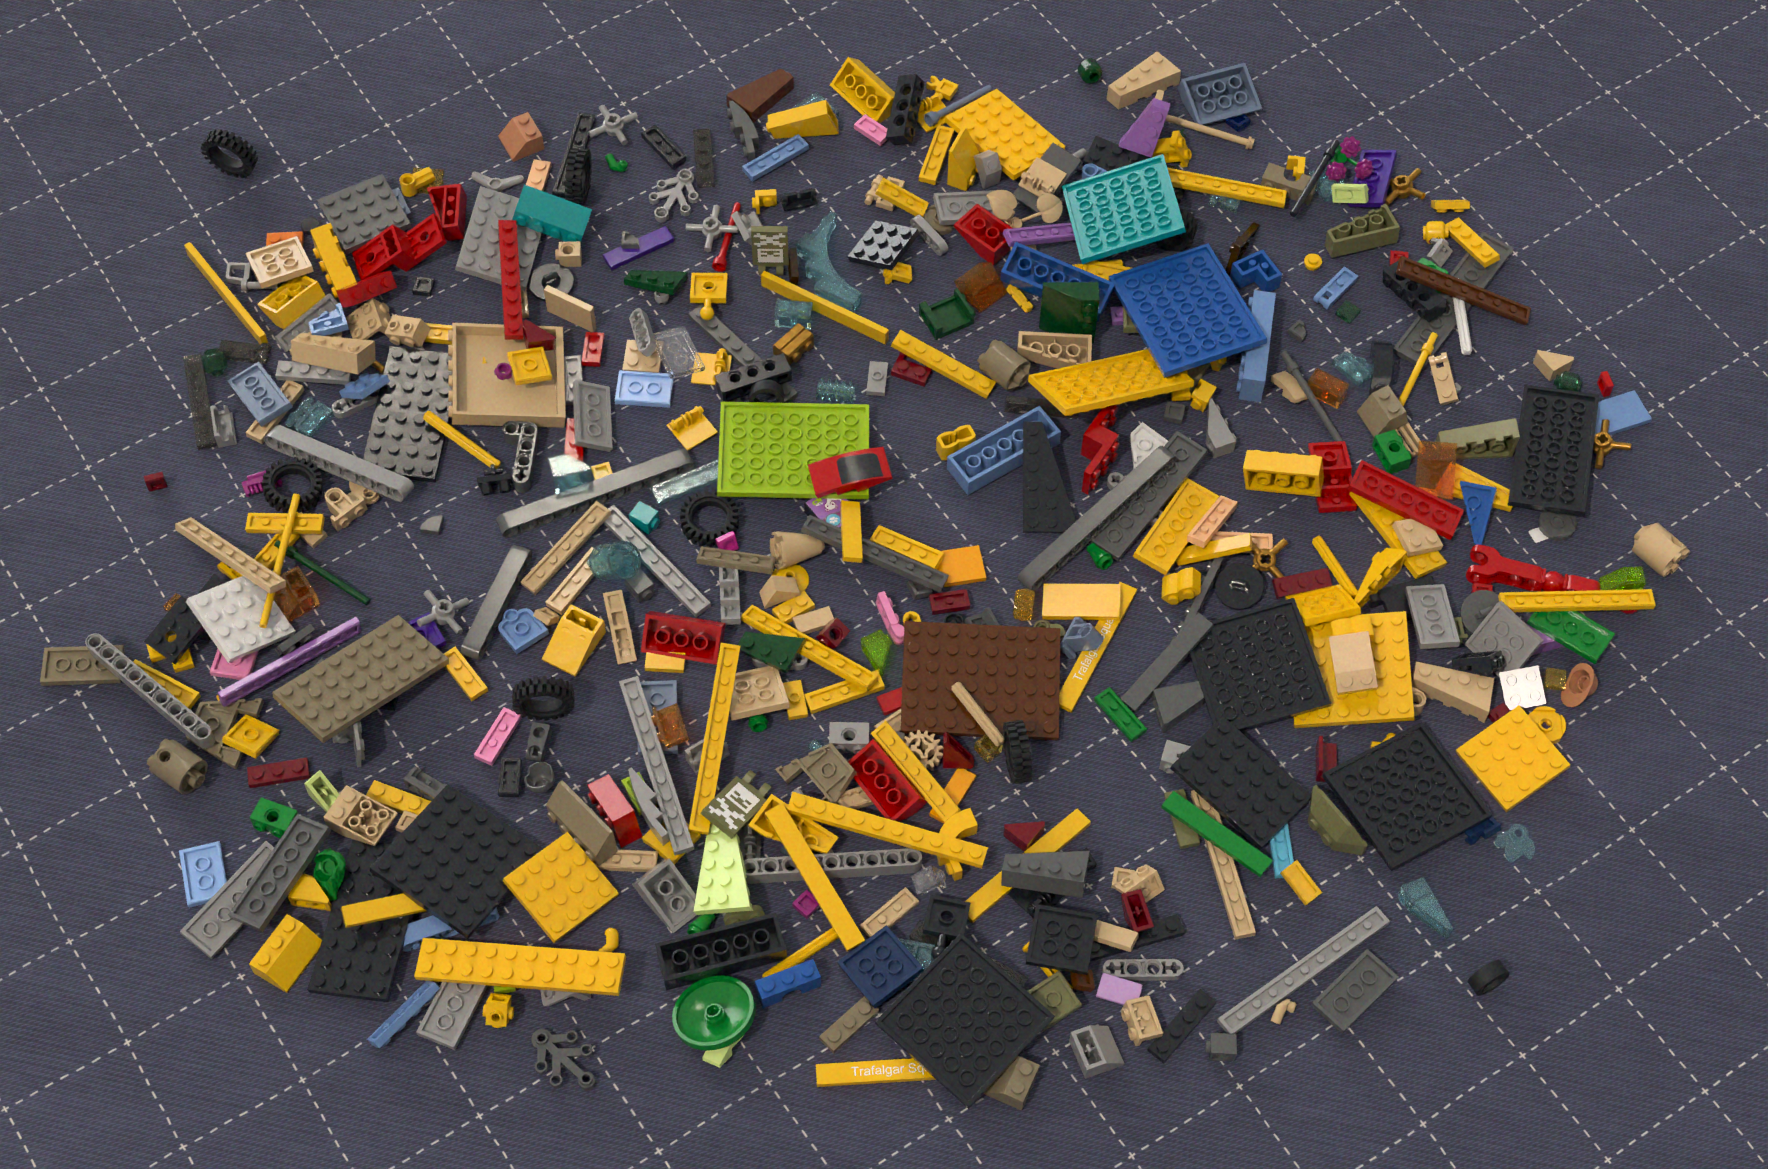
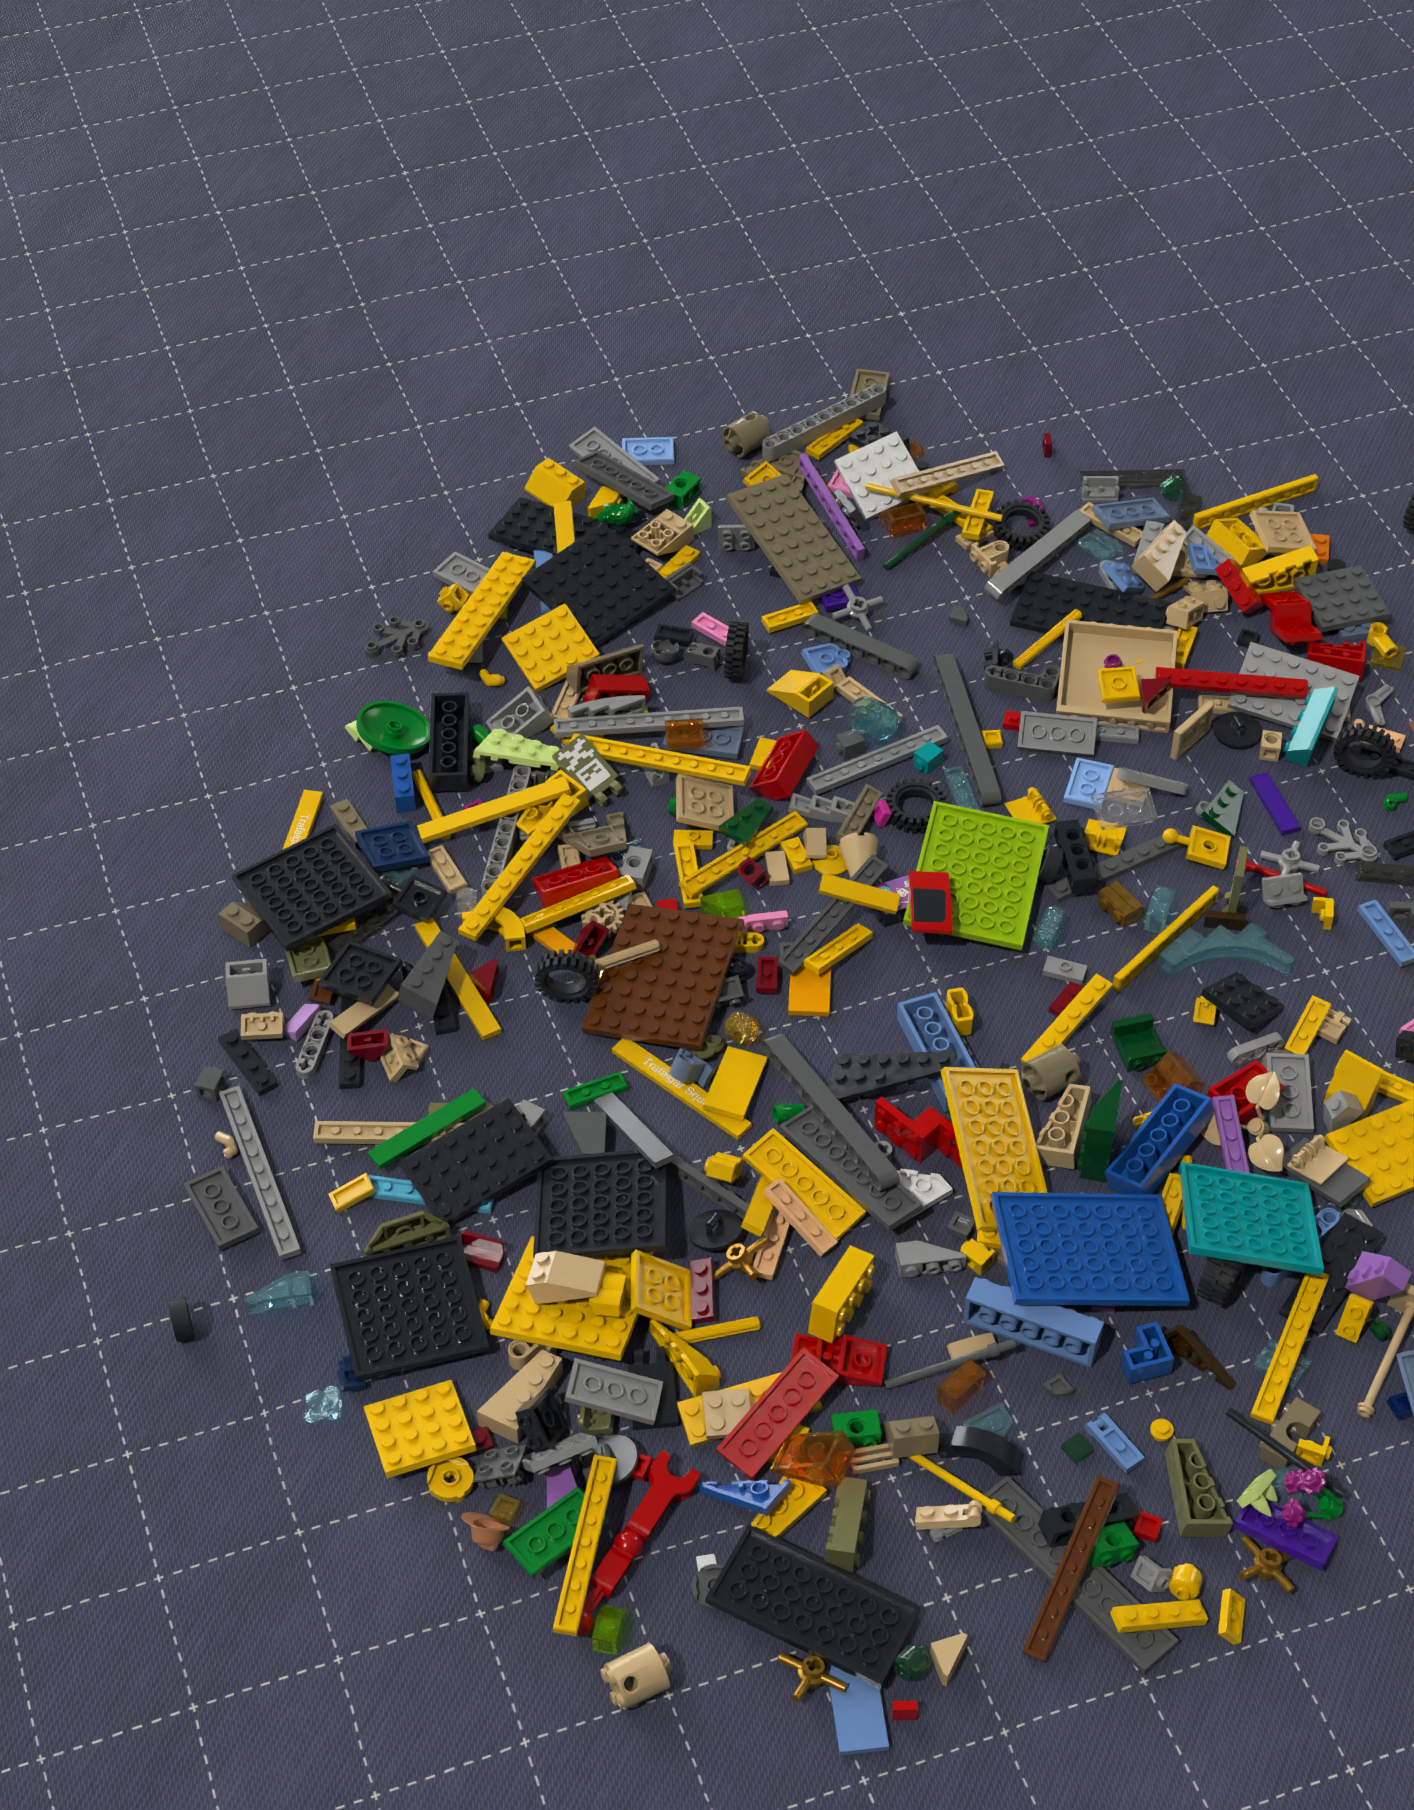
camera: 105 degrees right, 10 degrees down
dark red plate [247,757,310,788] -> none
medium blue plate [367,981,440,1048] -> none
tan tile [520,501,612,595] -> none
clear light blue slope [548,455,592,494] -> none
plate [581,332,605,367] -> none
tan slope [603,590,637,665] -> none
dark grey tile [621,231,640,249] -> none
black hinge [780,188,818,211] -> none
white axle [1453,278,1472,355] -> none

